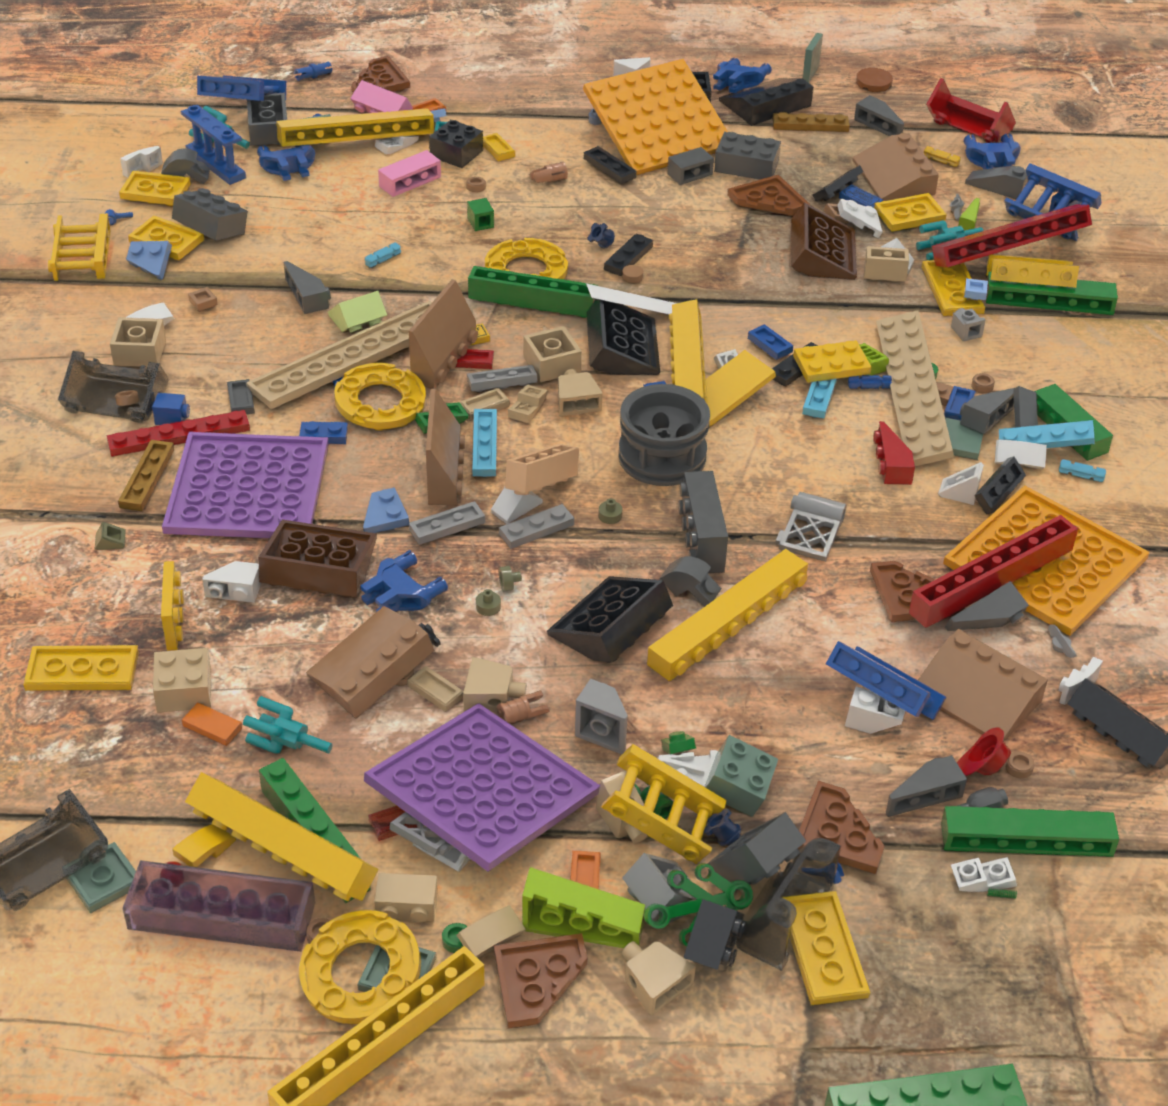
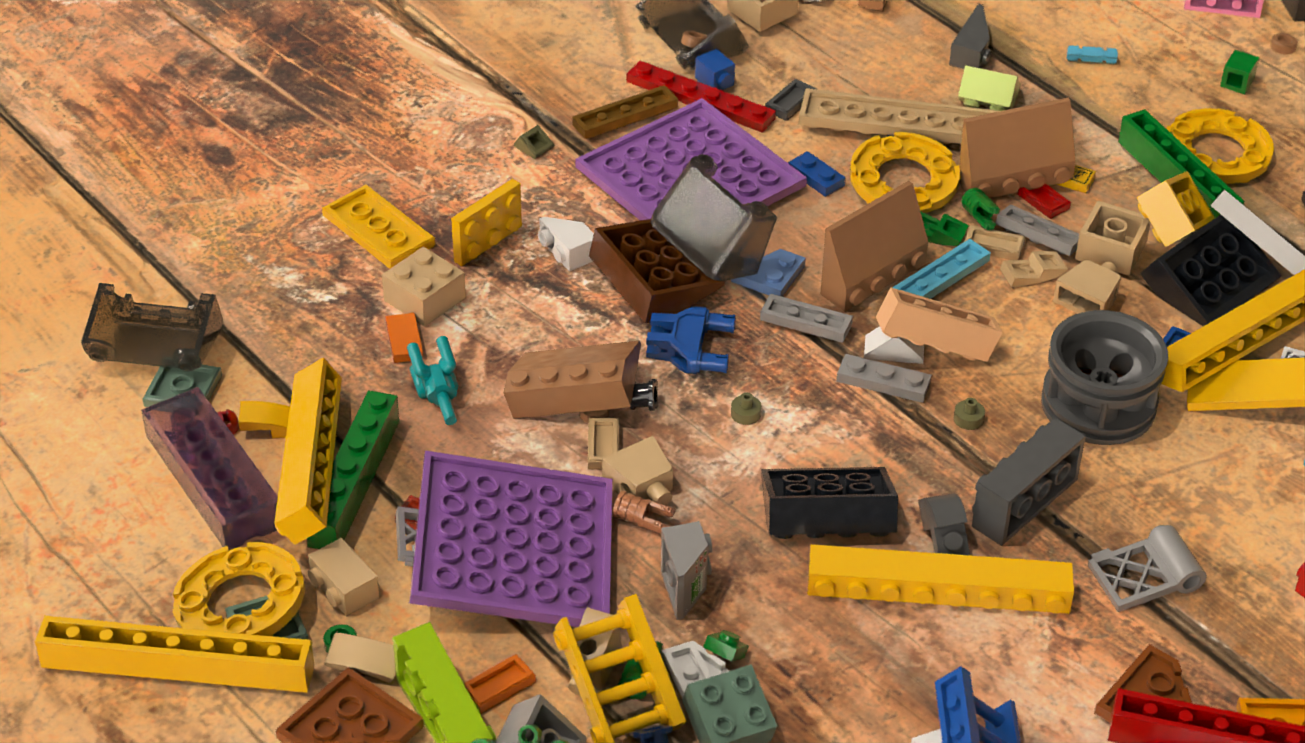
camera: 50 degrees right, 0 degrees up
olive tile [498,566,522,592] -> none
none -> clear smoke windscreen [651,154,777,281]
none -> green hinge [961,188,1000,231]
none -> yellow brick [1136,171,1215,247]

